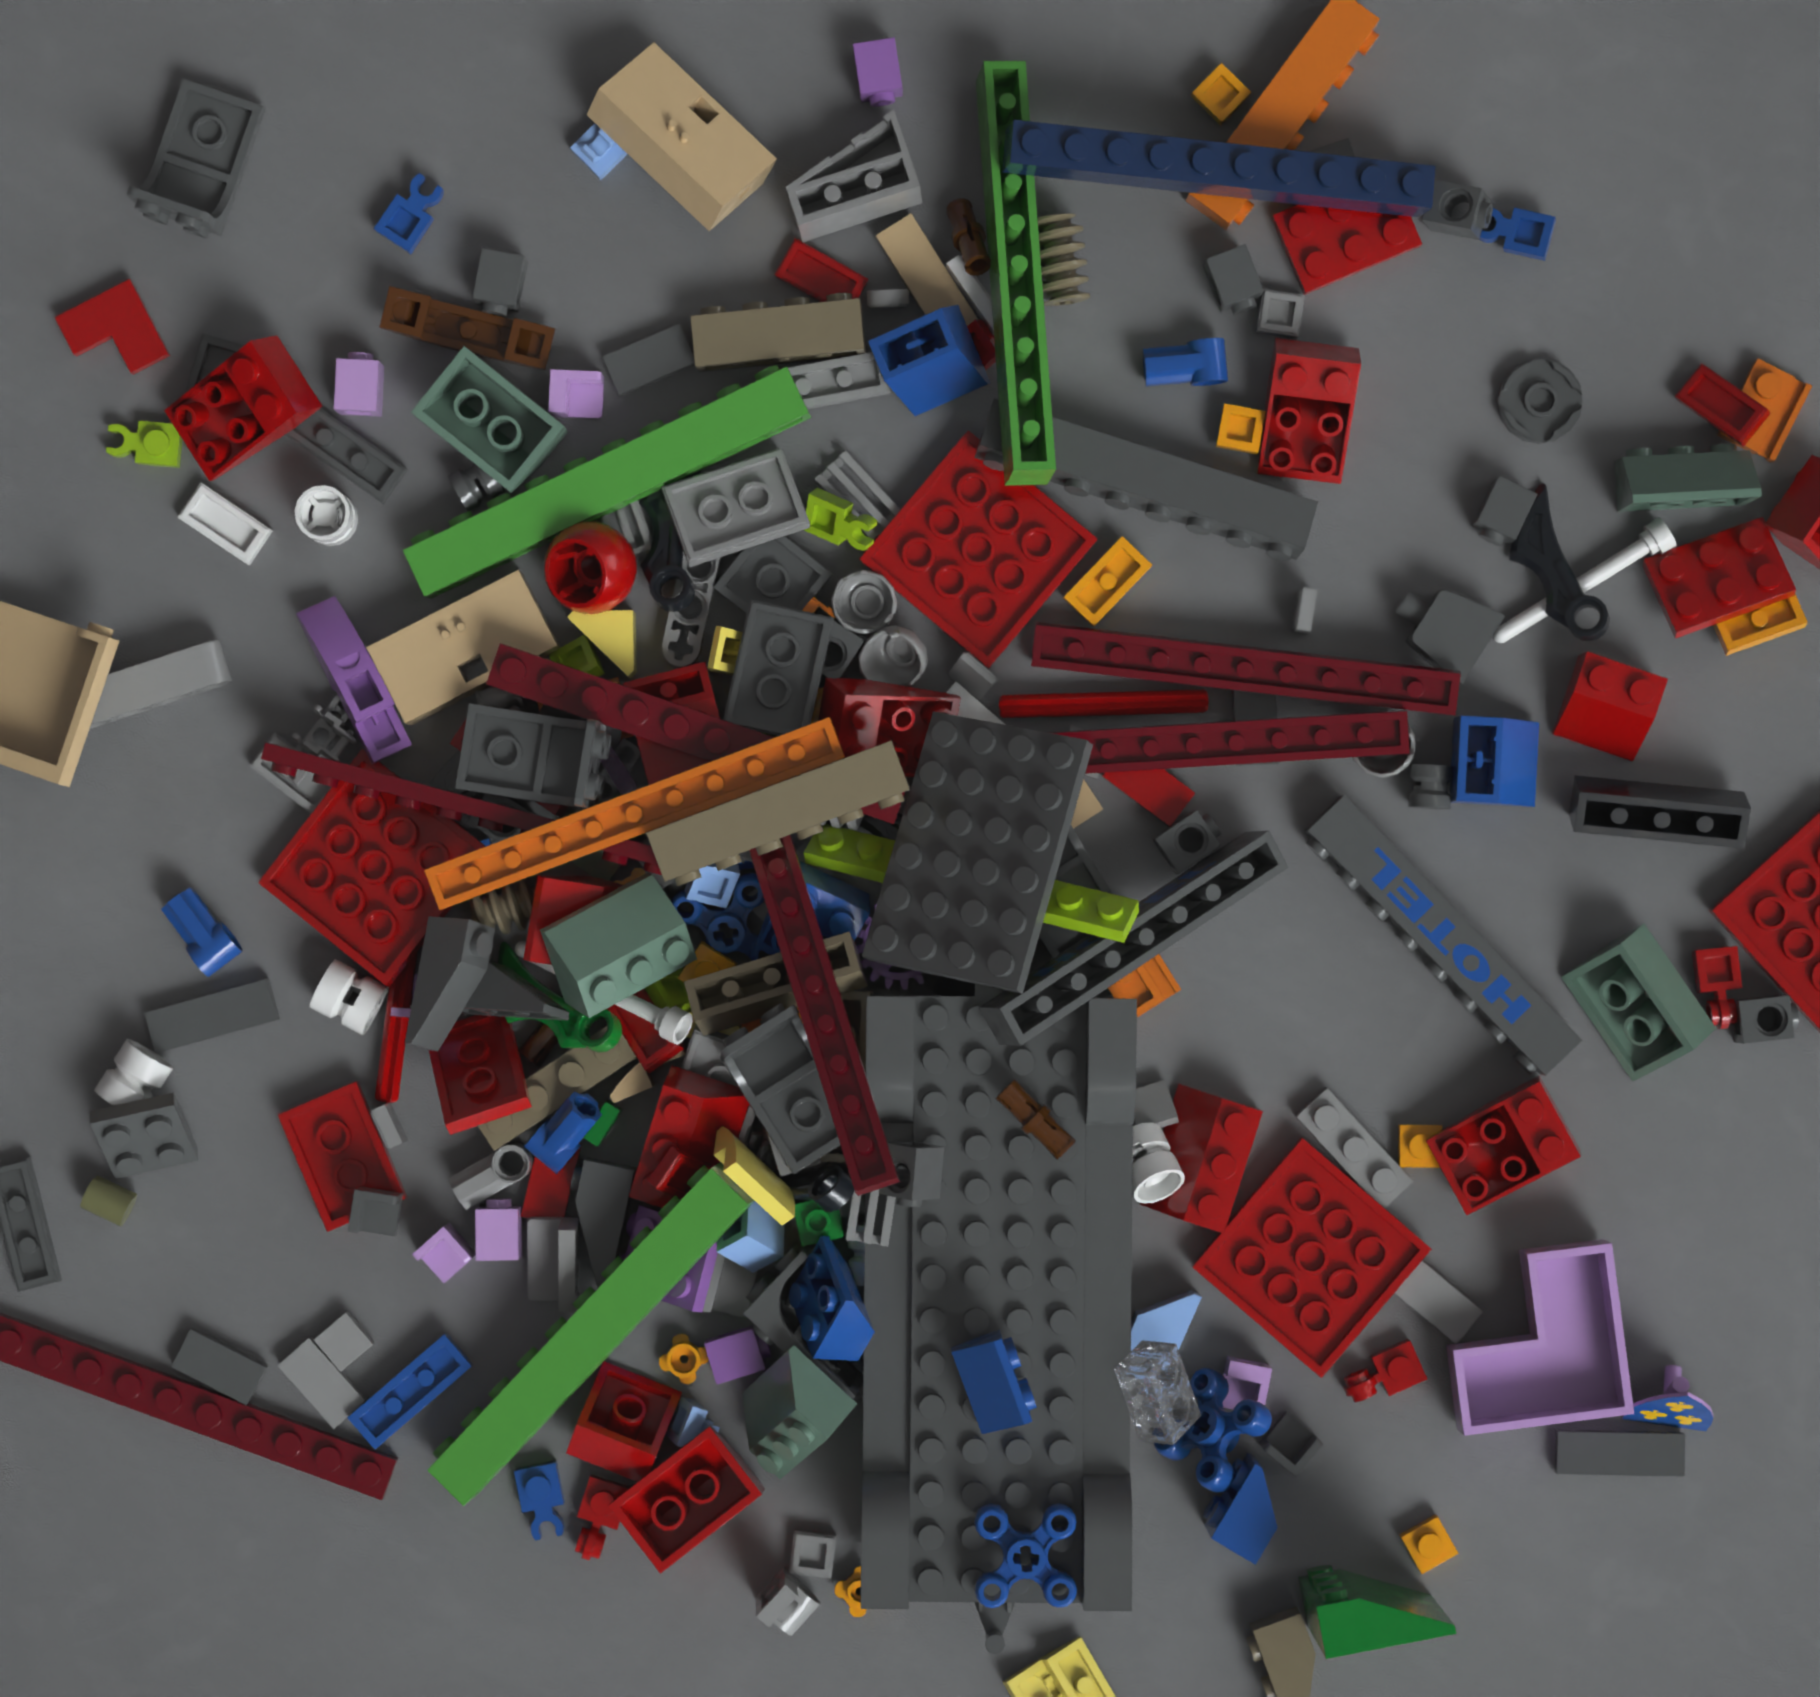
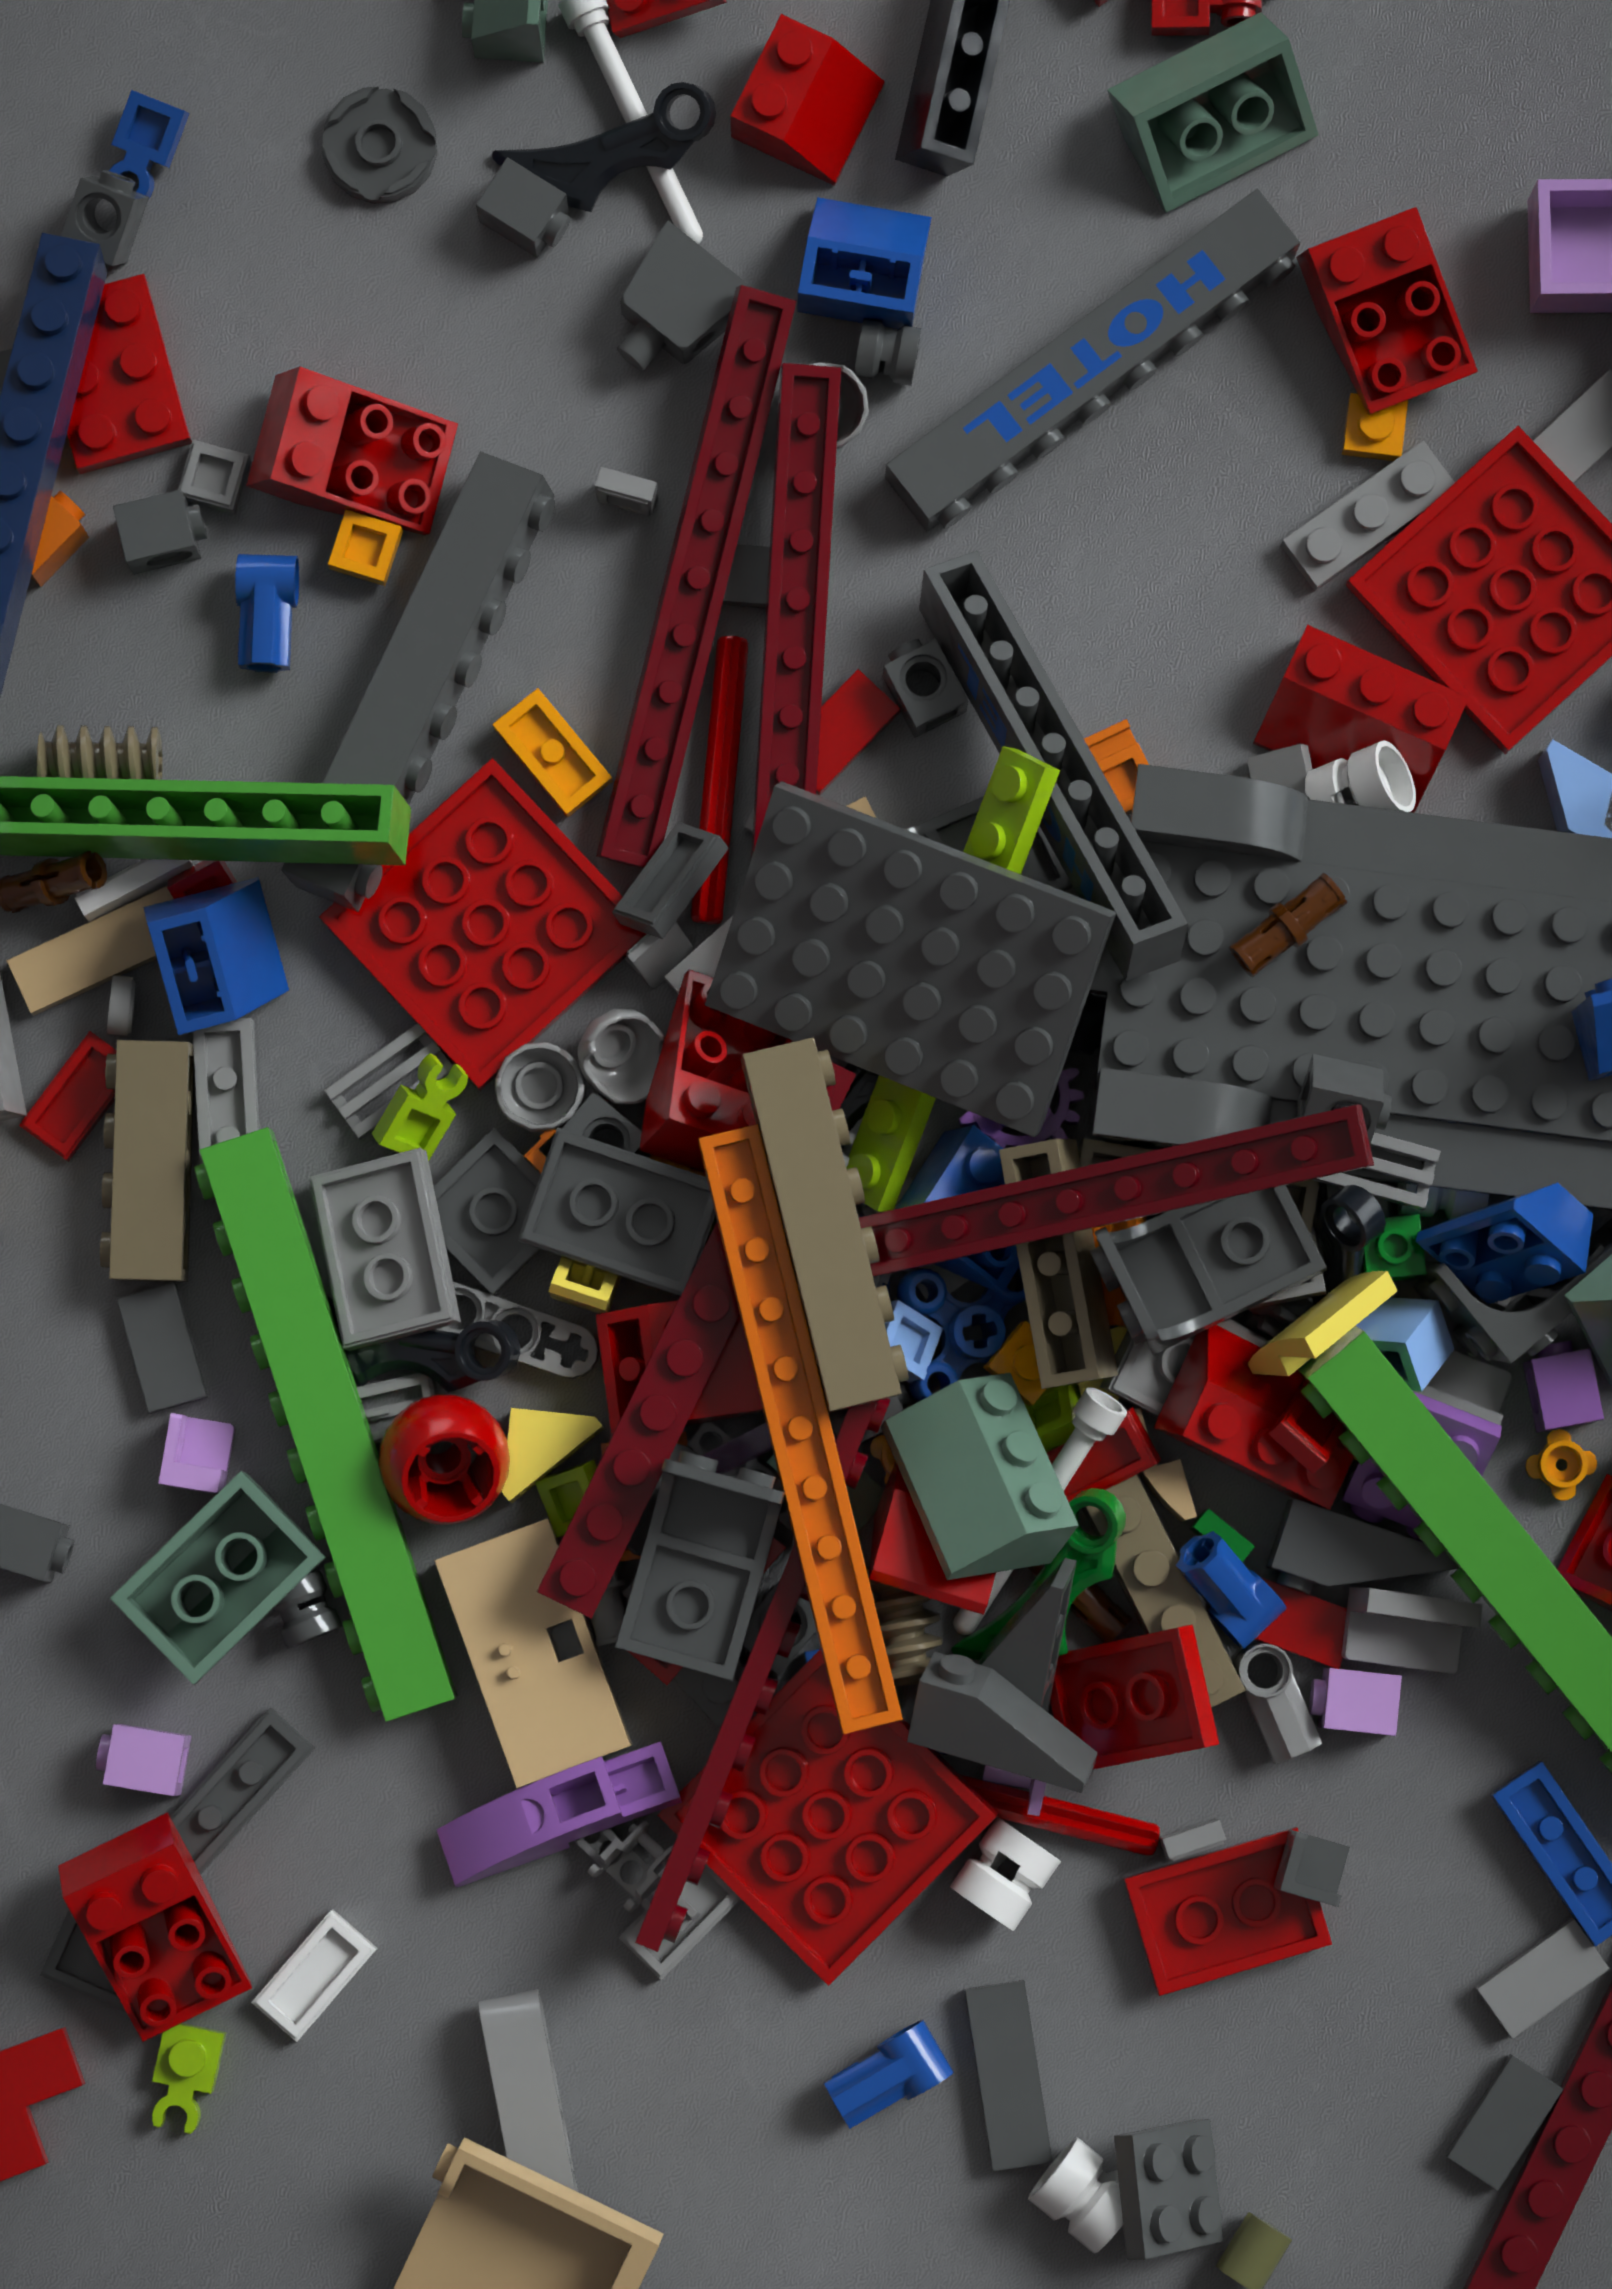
camera: 85 degrees left, 5 degrees down
white wheel [294,485,358,546] -> none
light grey tile [314,1311,375,1372] -> none
reddish brown slope [379,286,555,370] -> none
lavender panel [412,1223,476,1283] -> none
none -> dark grey tile [612,822,729,939]

